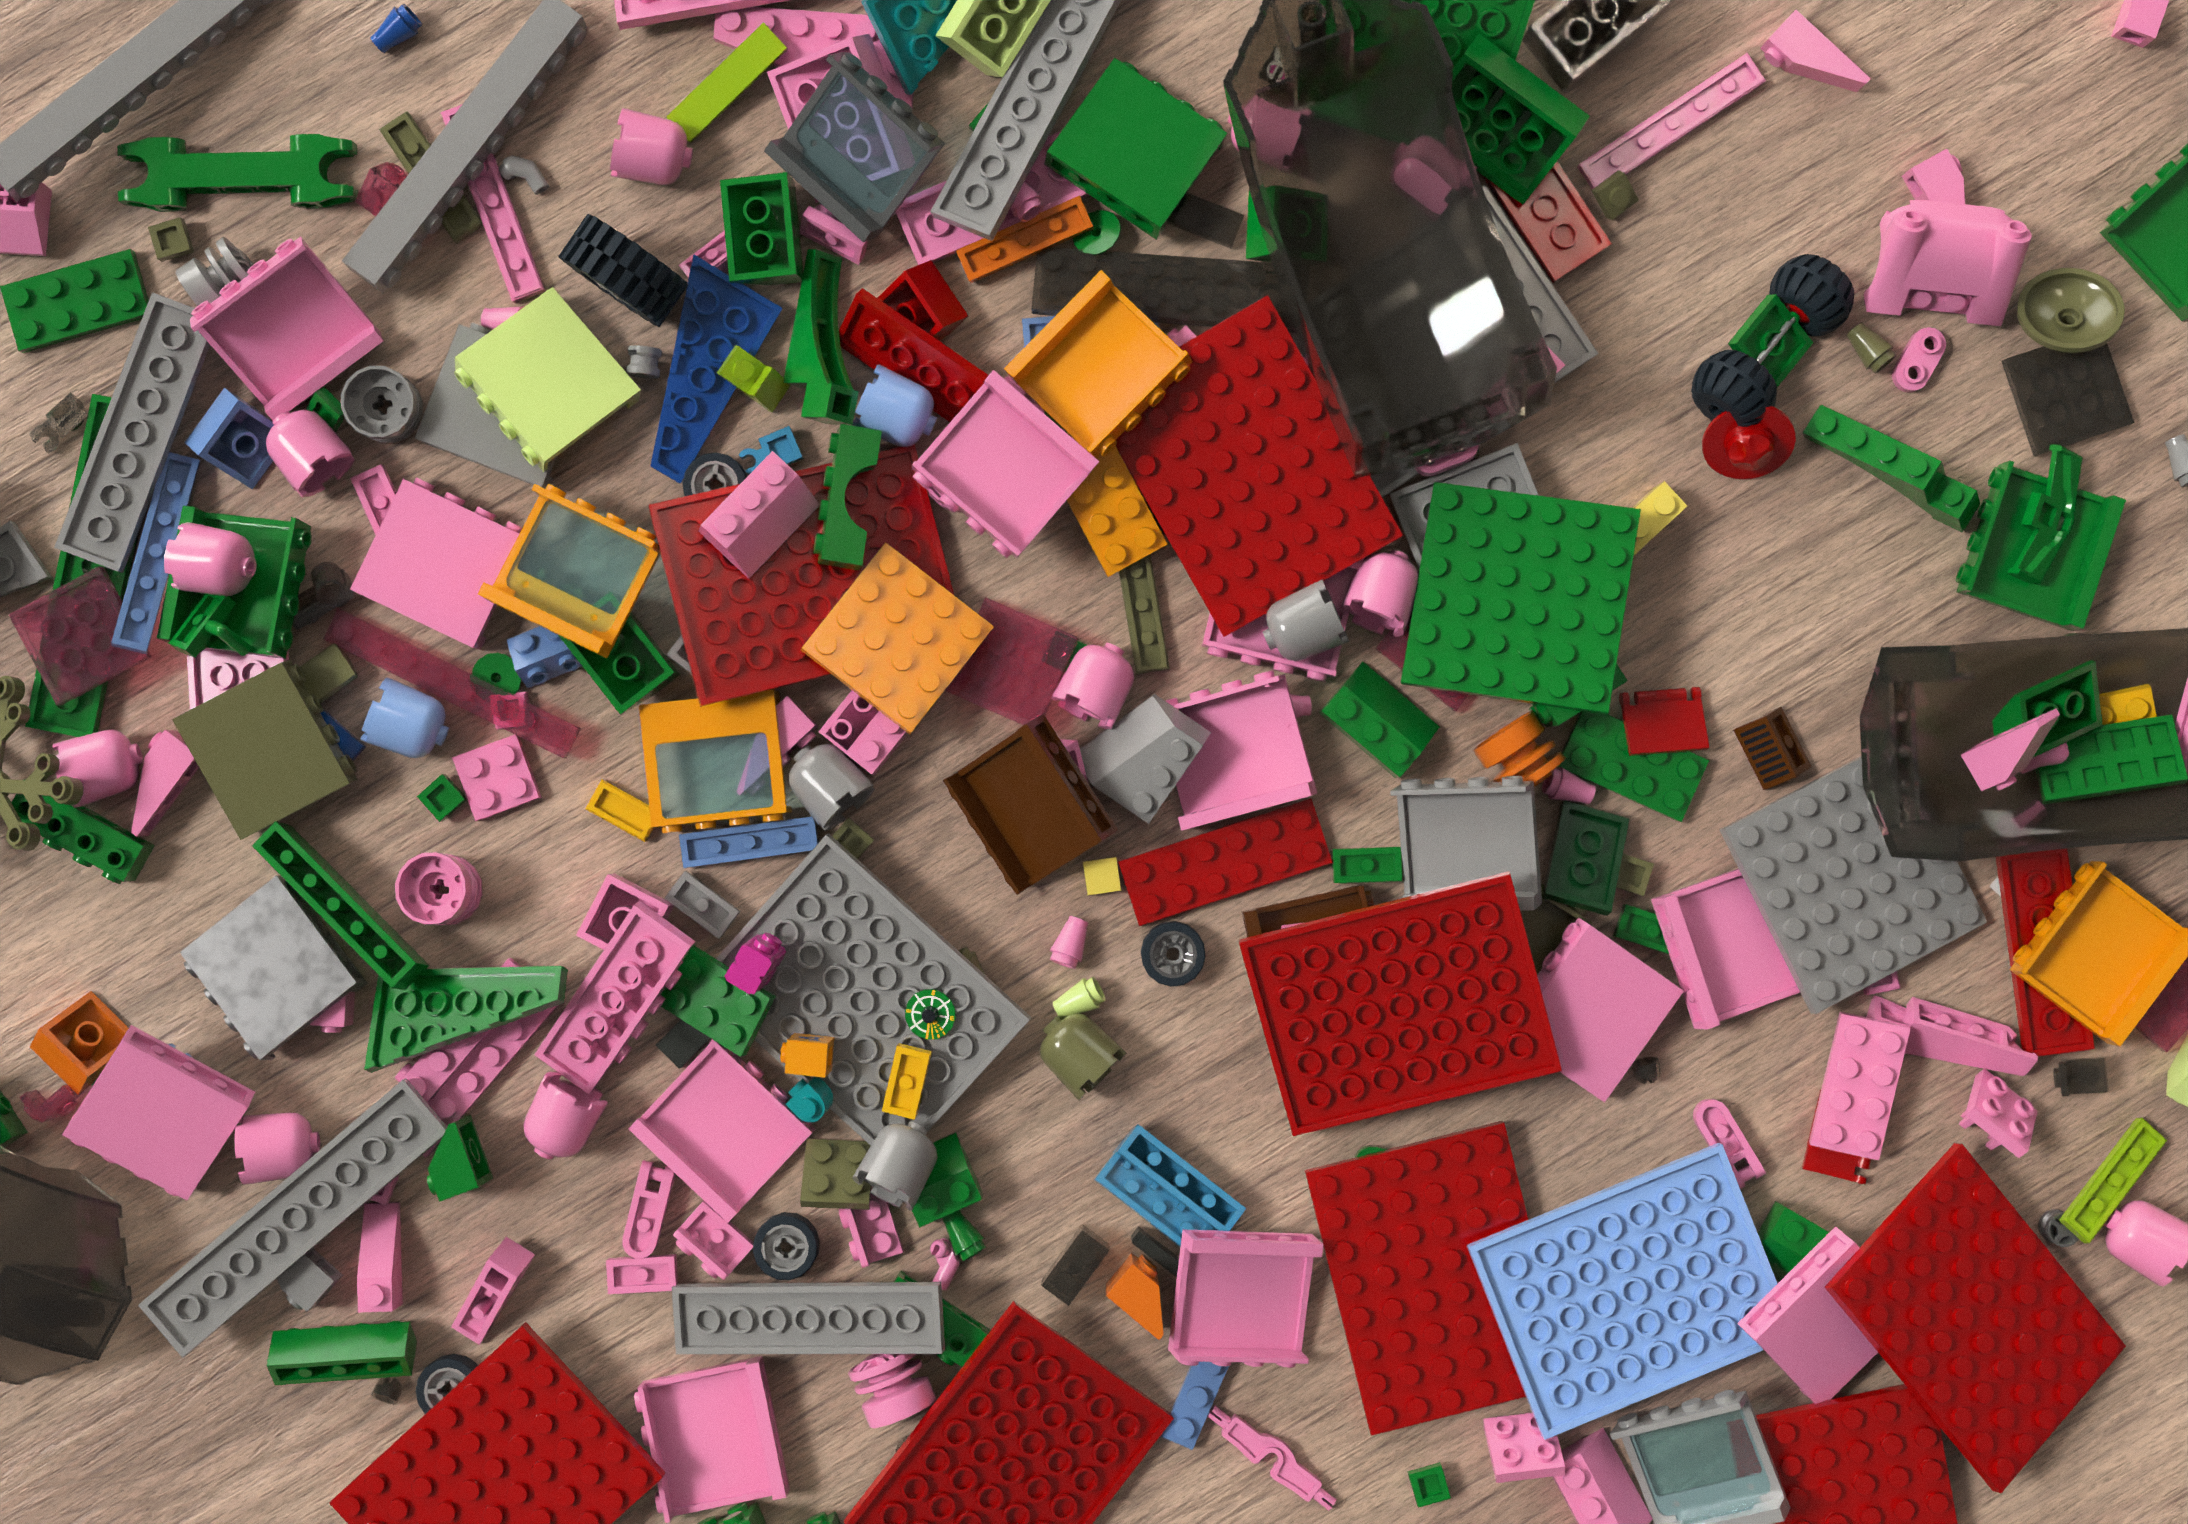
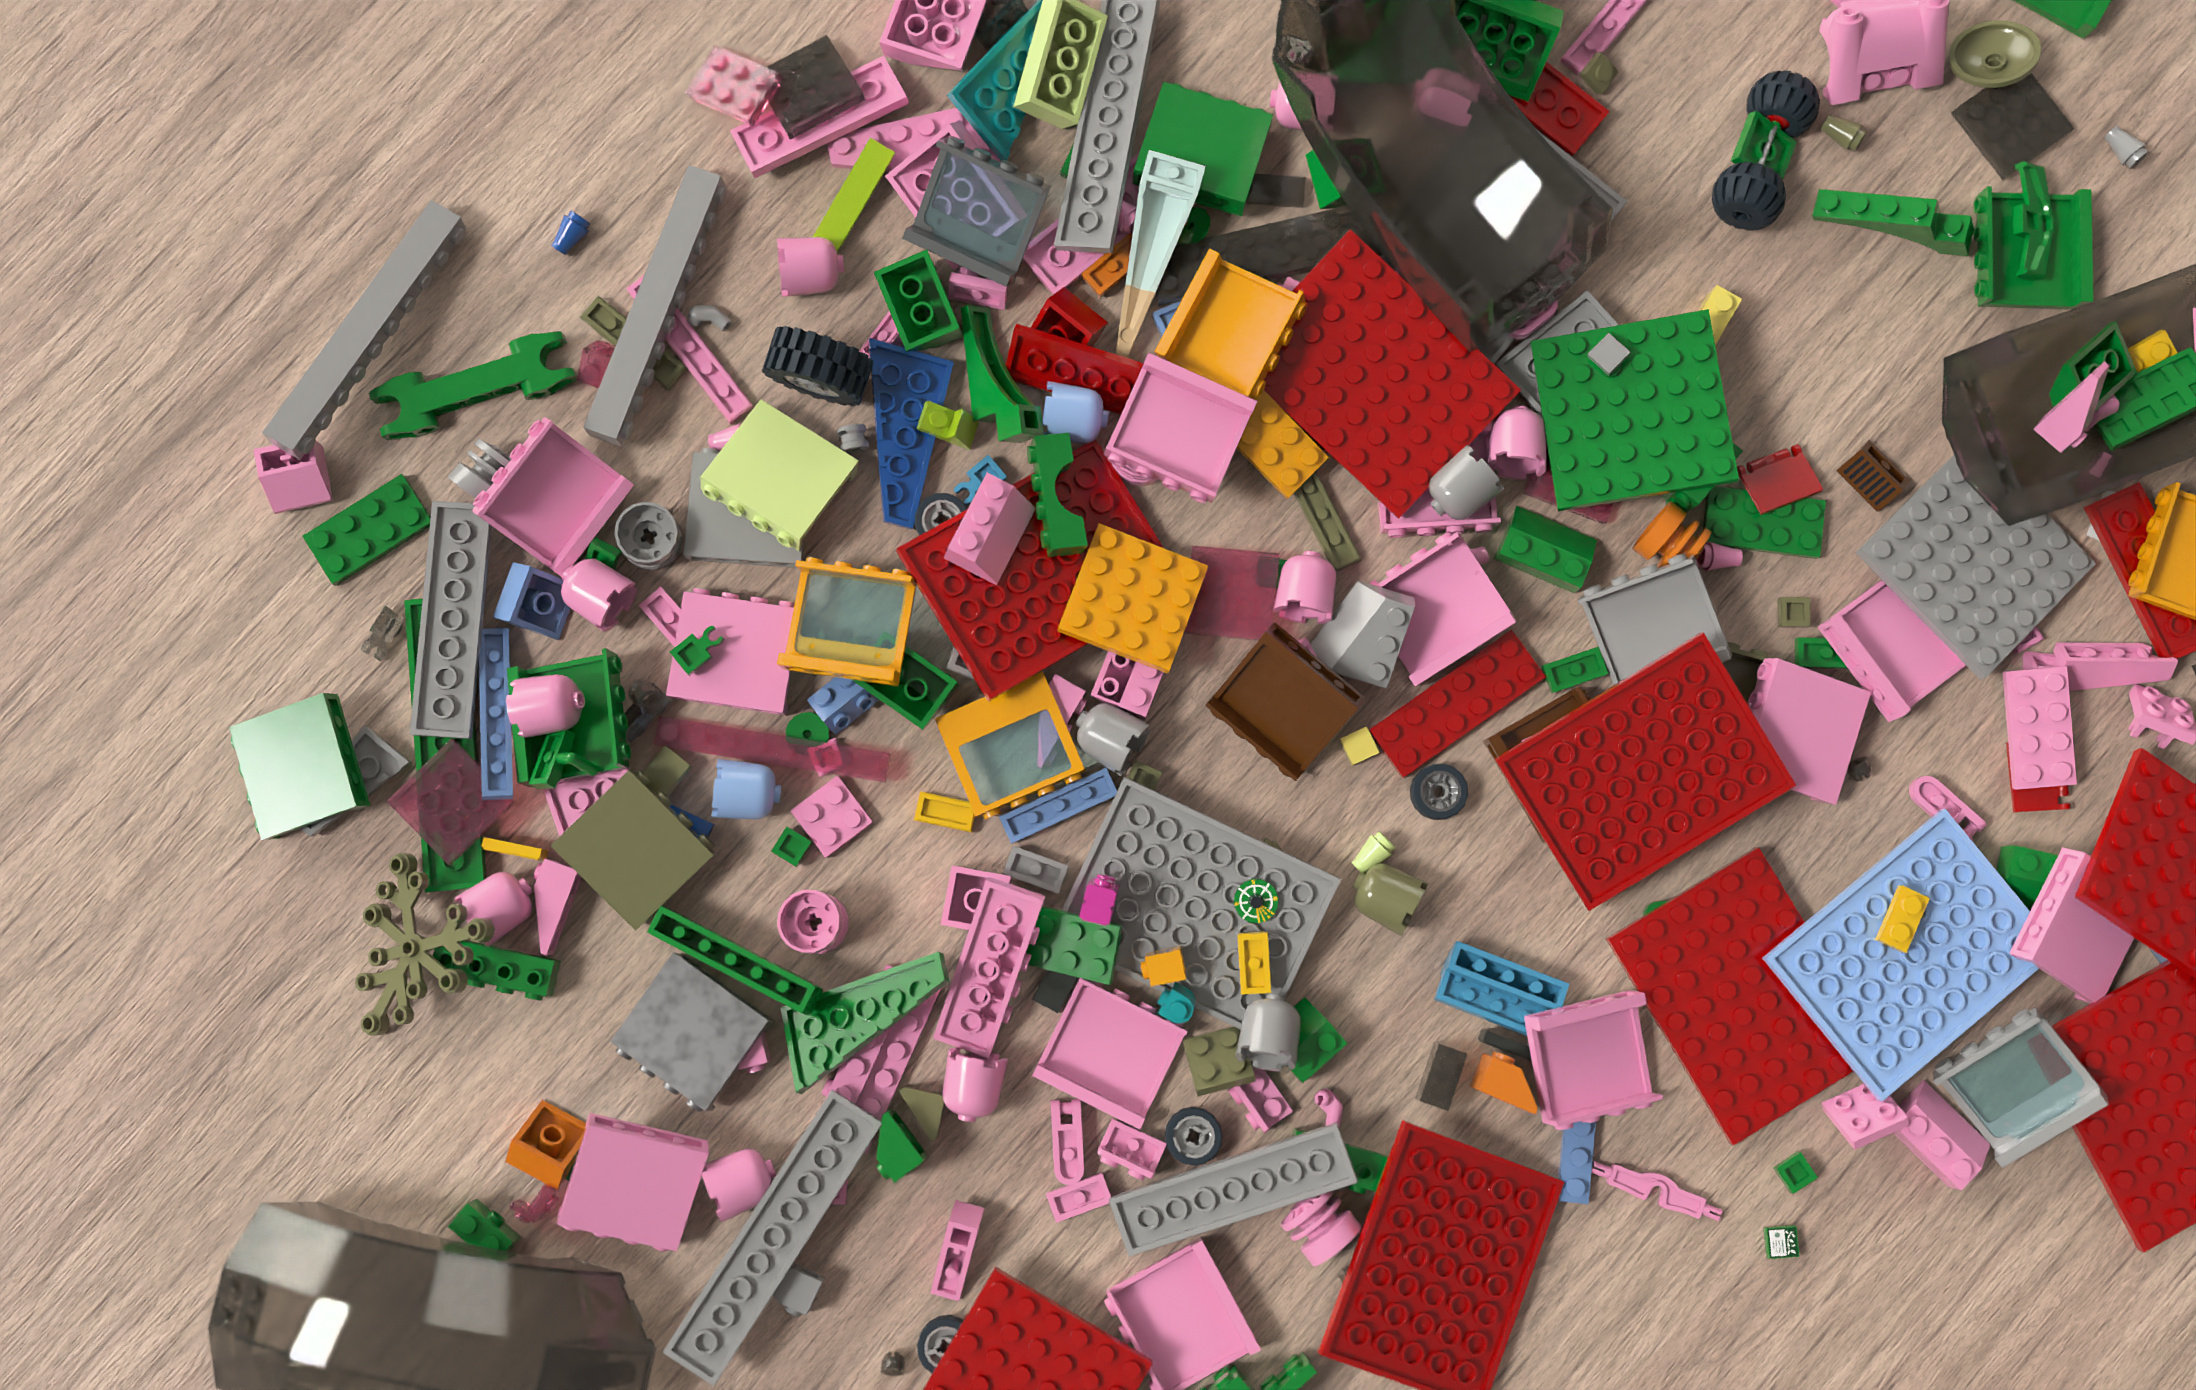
camera: 15 degrees left, 5 degrees down
olive plate [148,217,194,262] -> none
green brick [266,1321,417,1385] -> none
bright pink slope [357,1202,403,1313] -> none
green cone [942,1210,986,1262] -> none
bright pink cone [1050,916,1088,969] -> none
dark green plate [1542,800,1630,916] -> none
red hat [1702,406,1796,479] -> none
bright pink plate [1892,327,1946,393] -> none
none -> yellow tile [482,837,549,861]
none -> green plate [669,626,724,676]
none -> olive slope [899,1086,945,1142]
none -> light aqua plate [1115,150,1206,358]
none -> light grey tile [1588,333,1630,376]
none -> yellow plate [1875,885,1930,953]

